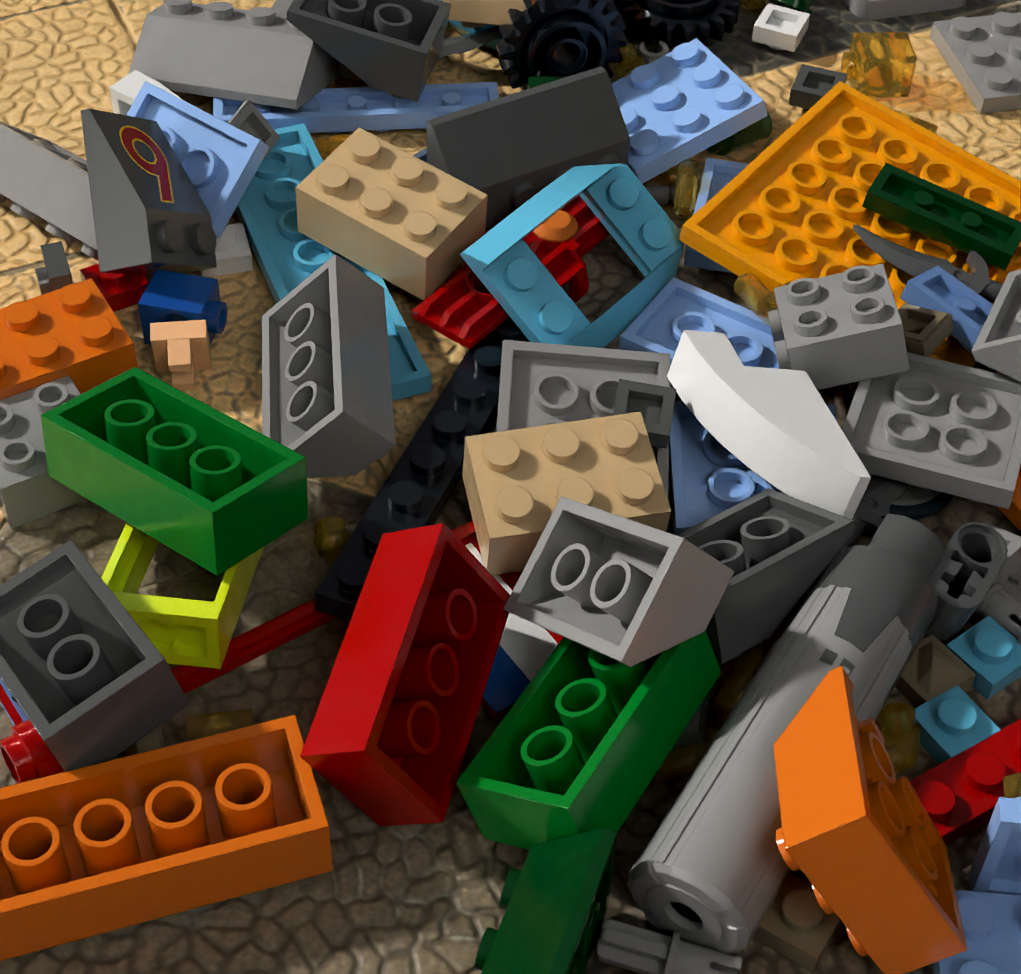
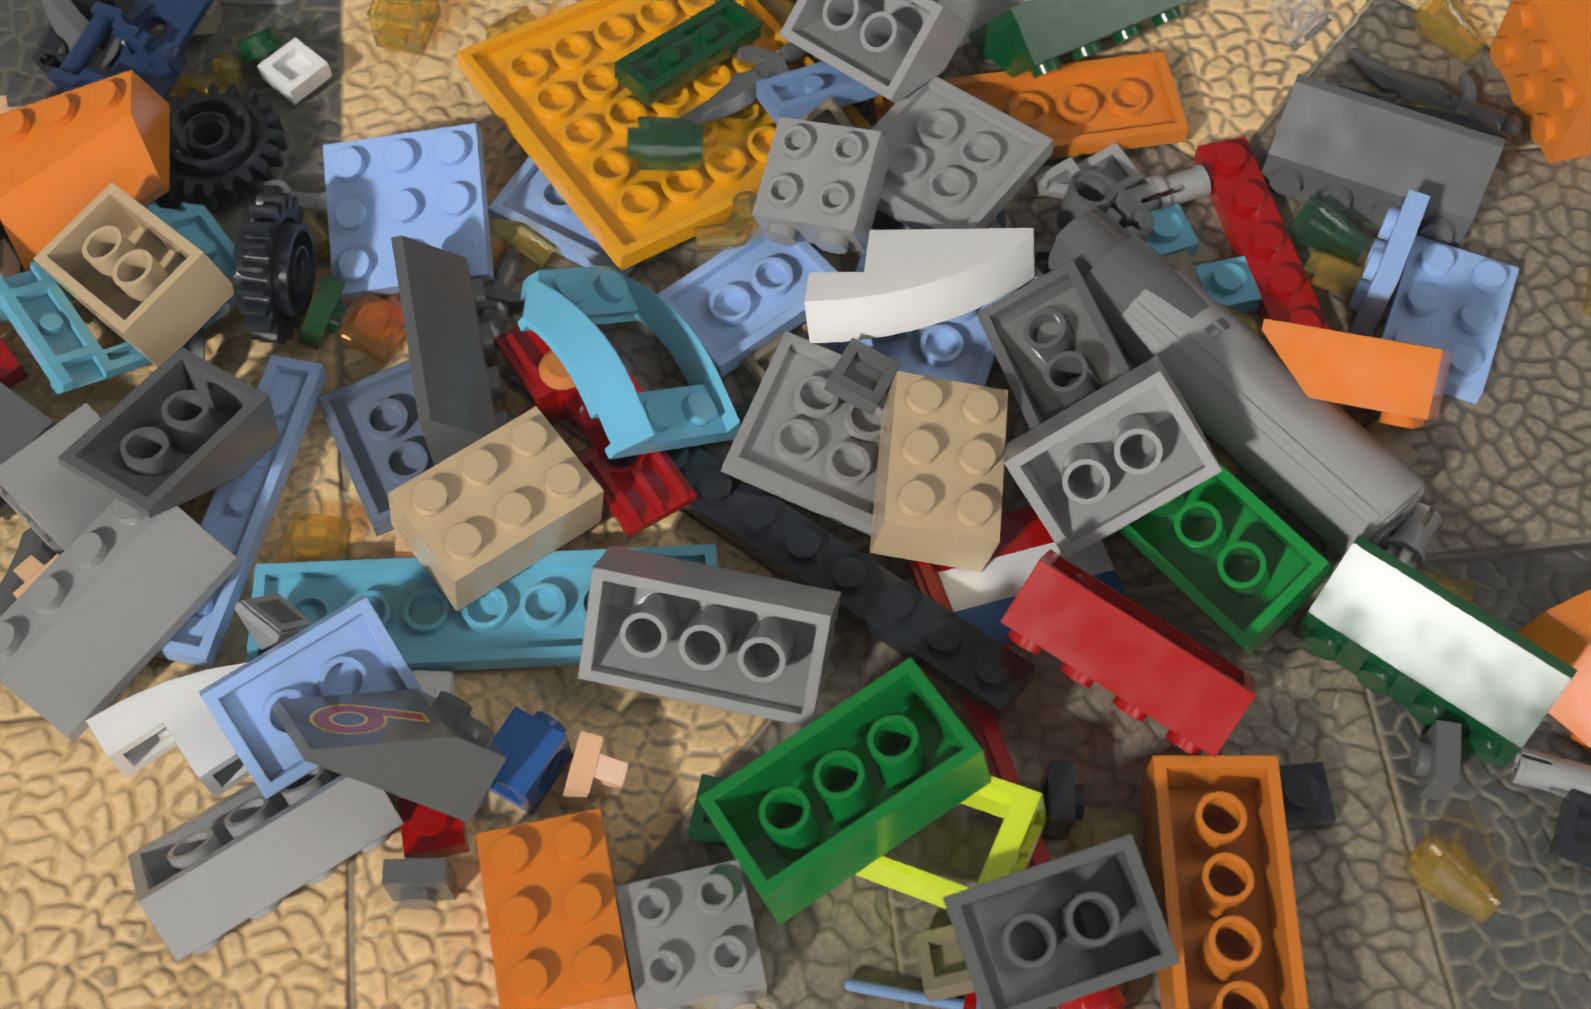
camera: 70 degrees left, 15 degrees up
dark grey plate [788,64,847,111] -> none
none -> clear green brick [626,116,703,171]
none -> black plate [1041,760,1085,840]
none -> black plate [1279,762,1336,831]

